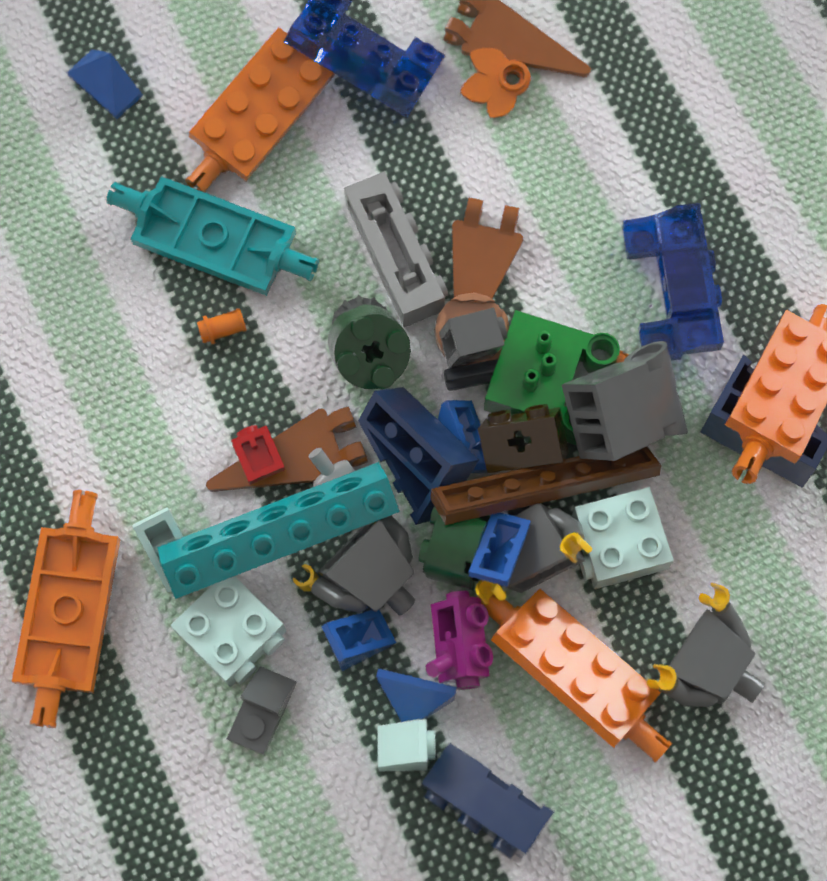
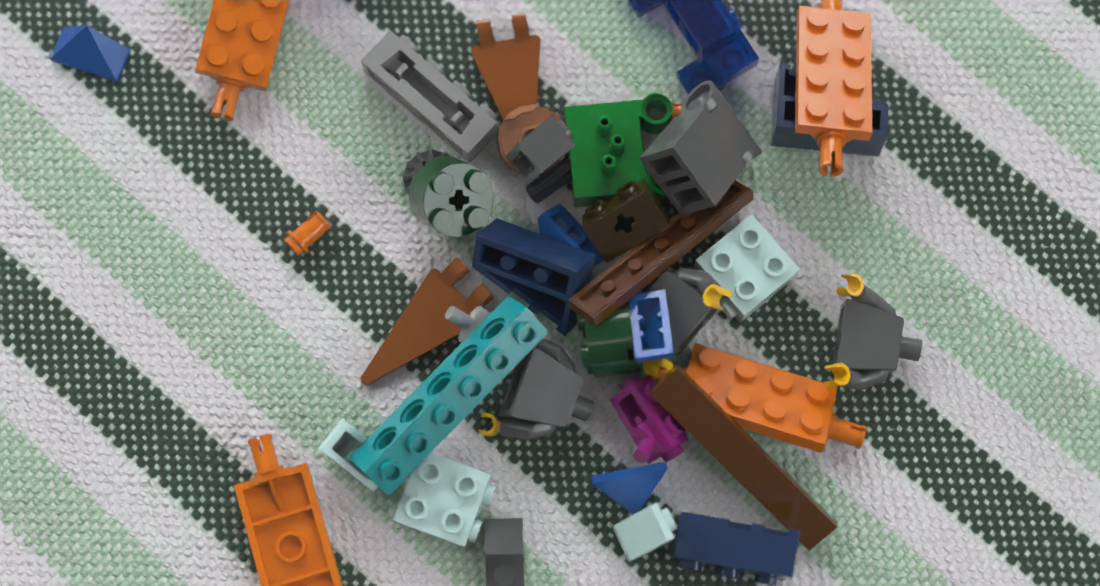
camera: 25 degrees left, 5 degrees up
teal plate [106,176,319,296] -> none
red bracket [231,425,285,485] -> none
blue slope [321,609,397,671] -> none
none -> reddish brown tile [649,364,837,551]

